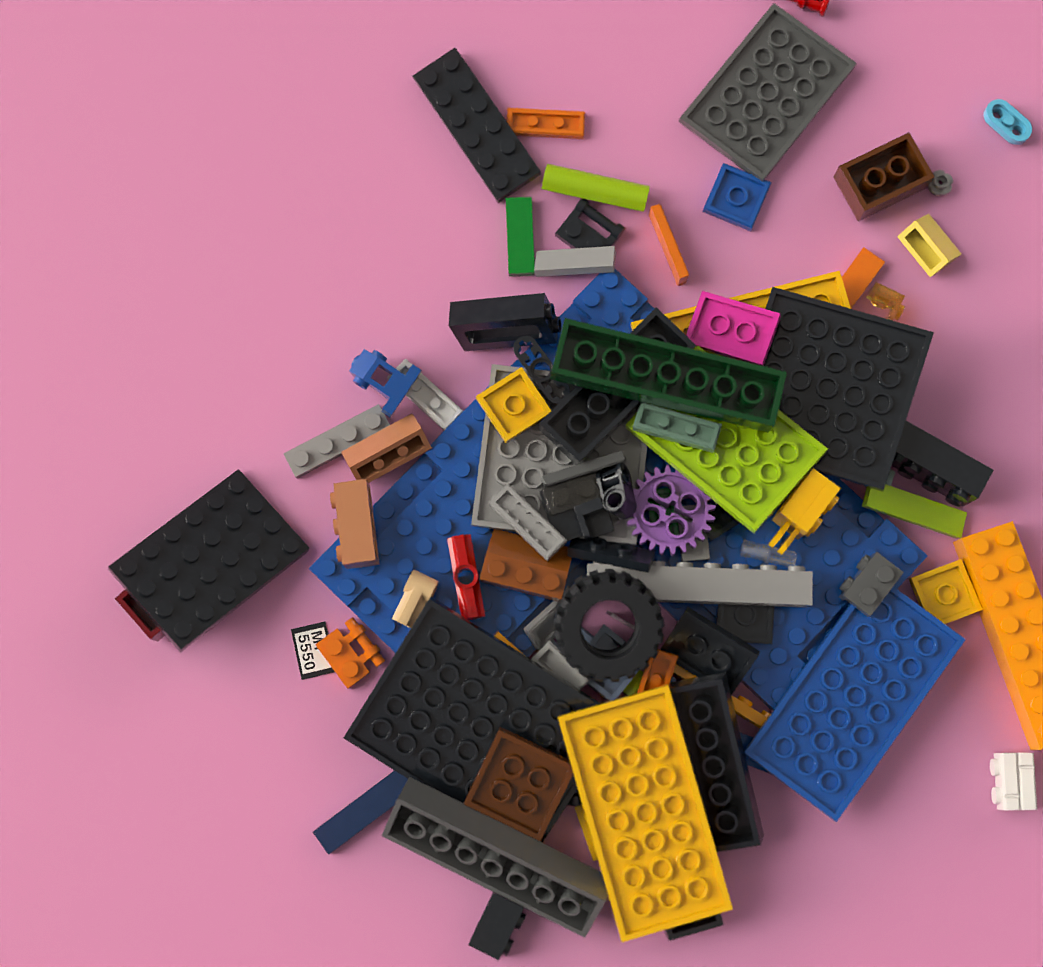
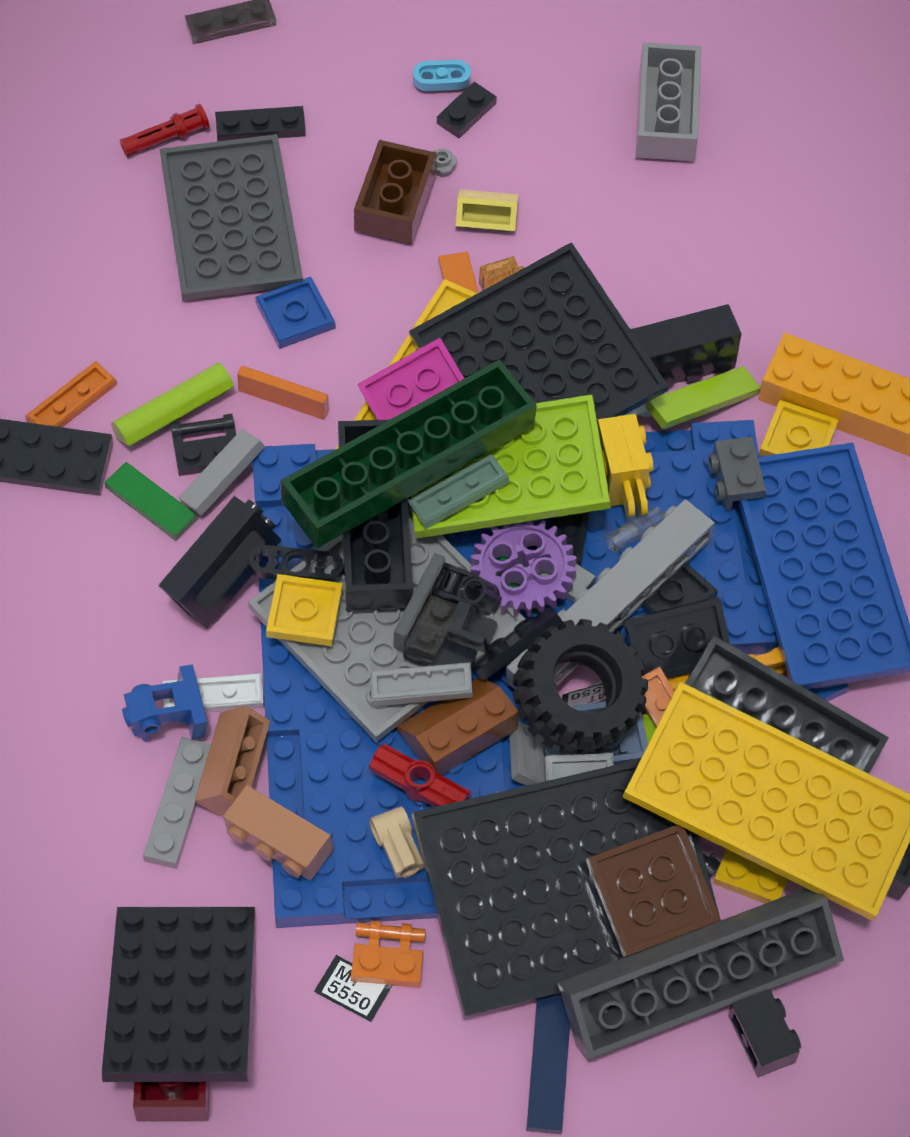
camera: 50 degrees left, 20 degrees down
none -> black plate [215,106,306,142]
none -> black plate [437,81,497,139]

